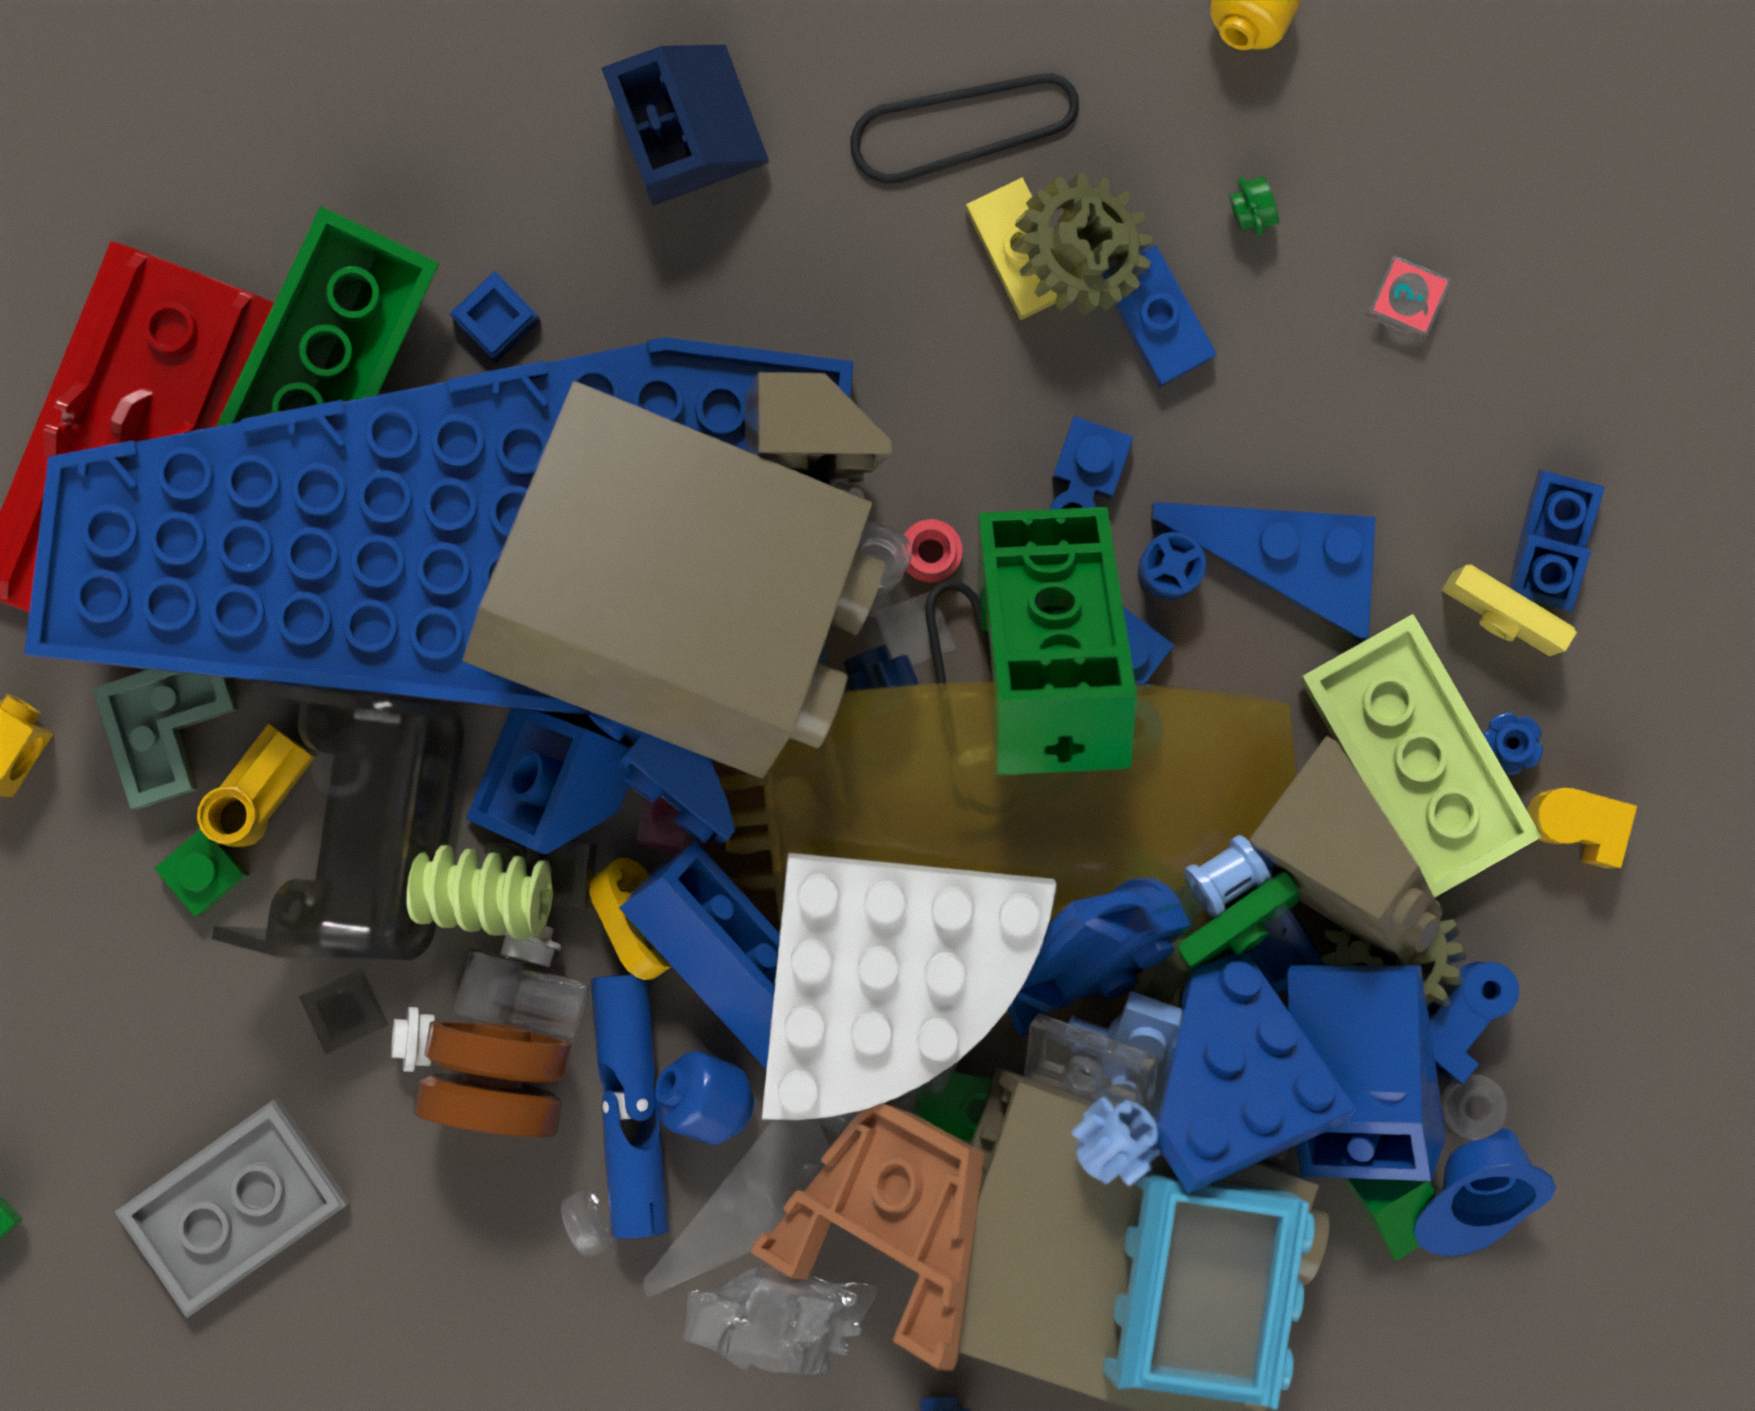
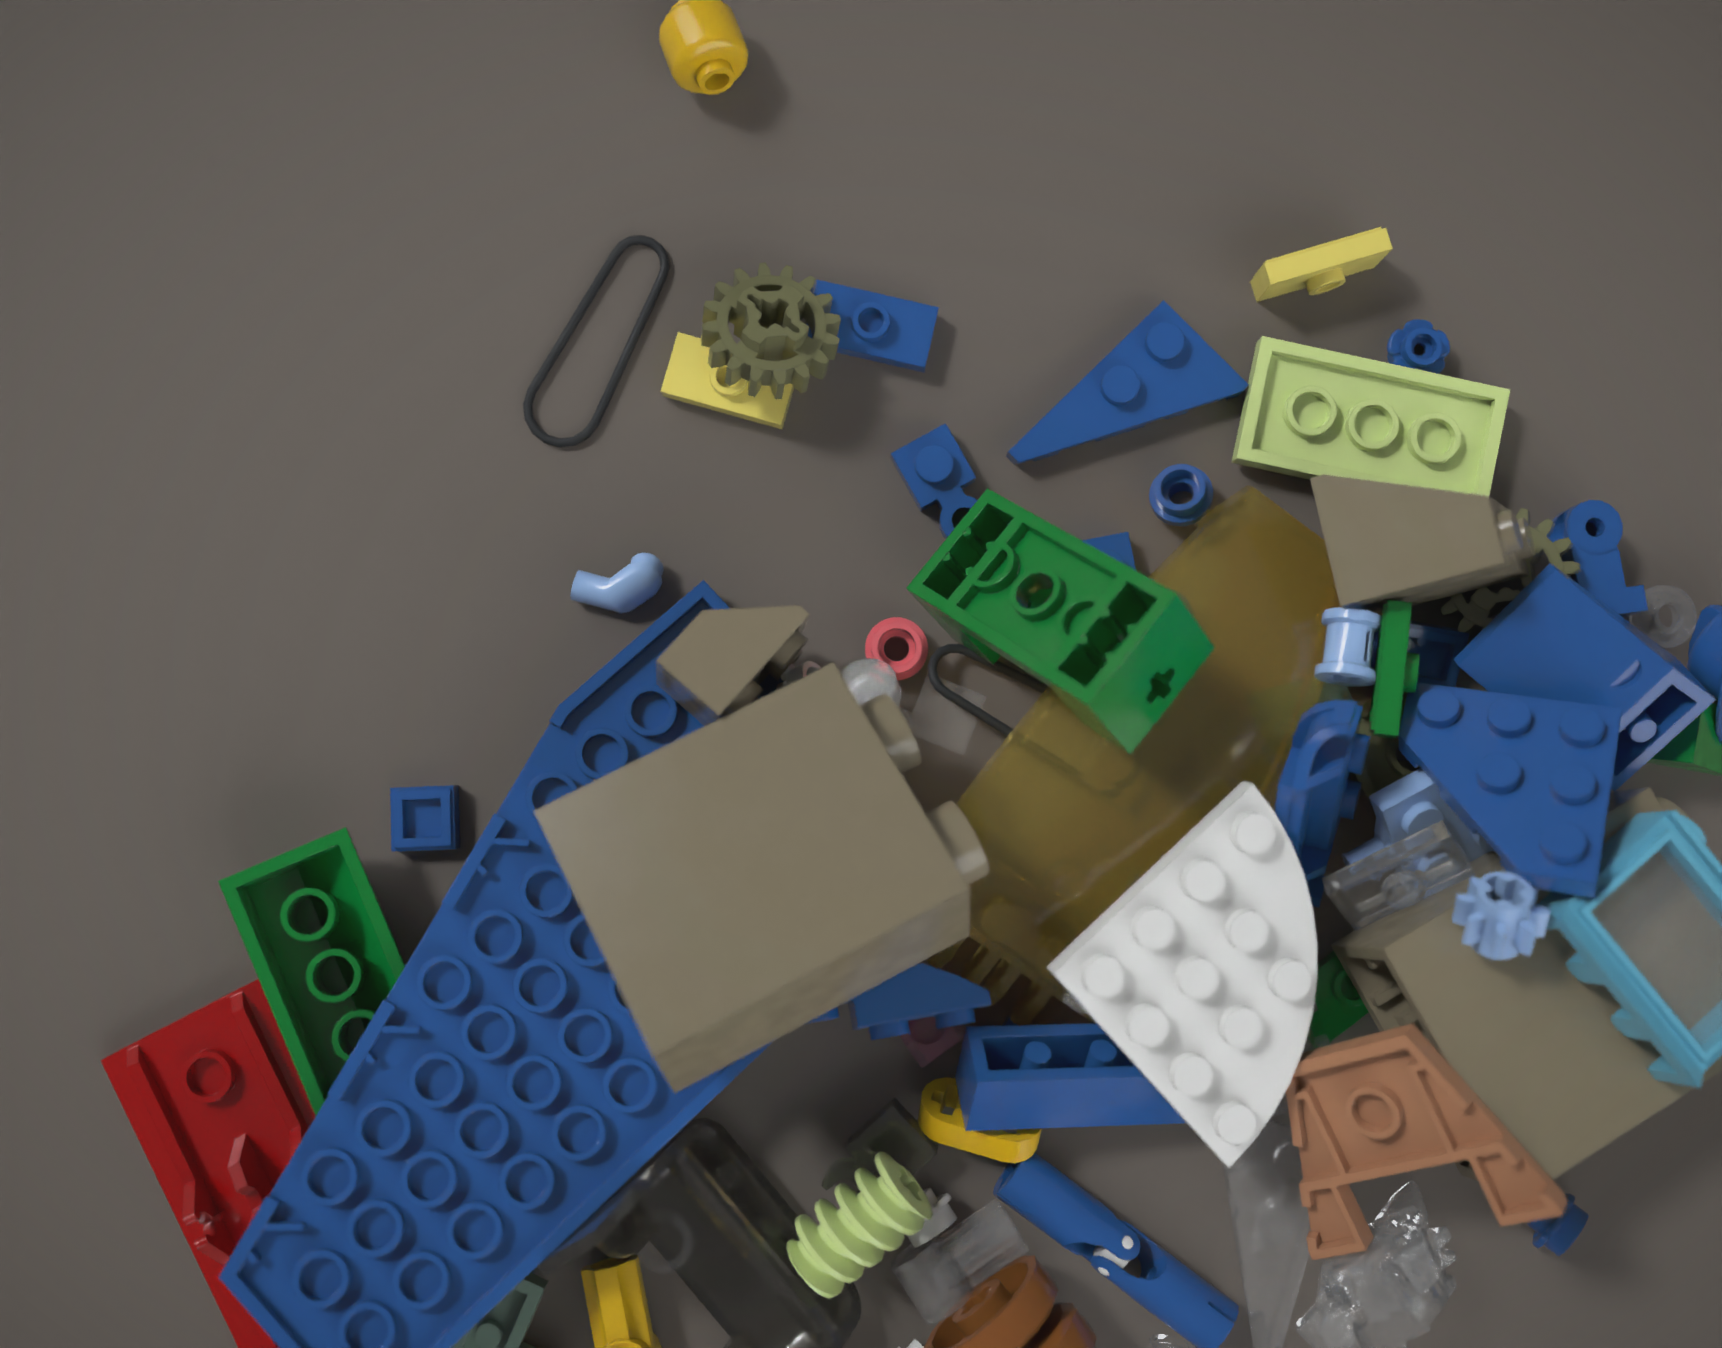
camera: 50 degrees left, 0 degrees up
blue slope [466,708,631,855] -> none
dark blue slope [601,44,769,206] -> none
blue head [655,1051,754,1145] -> none
dark blue gear [841,644,919,722] -> none
blue wheel [1138,532,1206,601] -> none
green plate [1229,176,1280,237] -> none
tile [1366,255,1452,341] -> none
blue slope [1510,469,1605,612] -> none
yellow leg [1527,788,1638,869] -> none
none -> light blue arm [570,552,664,613]
none -> blue plate [1149,464,1214,526]

